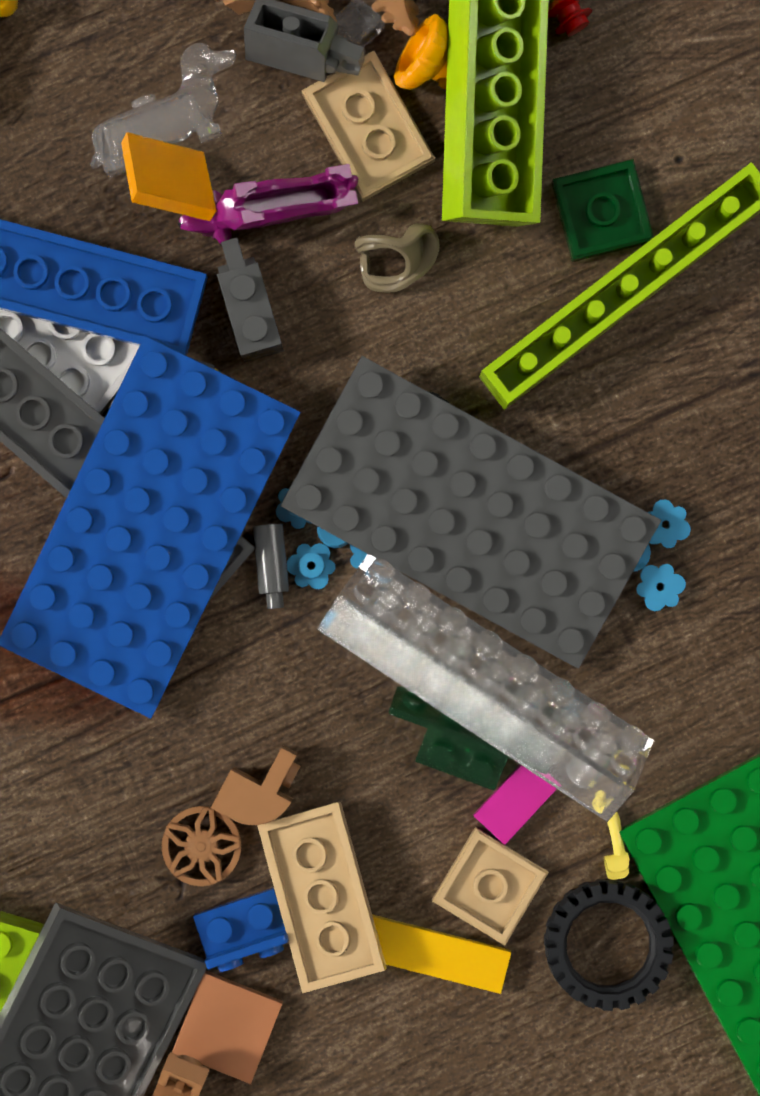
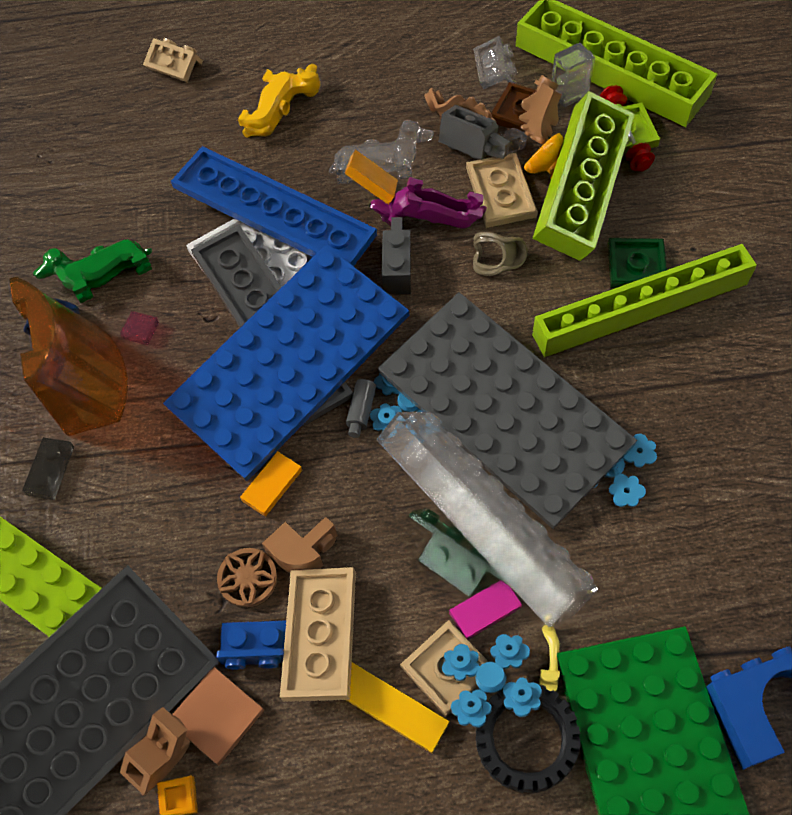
camera: 25 degrees right, 25 degrees down
none -> light orange tile [240,451,303,517]
none -> dark azure plant [442,634,542,727]

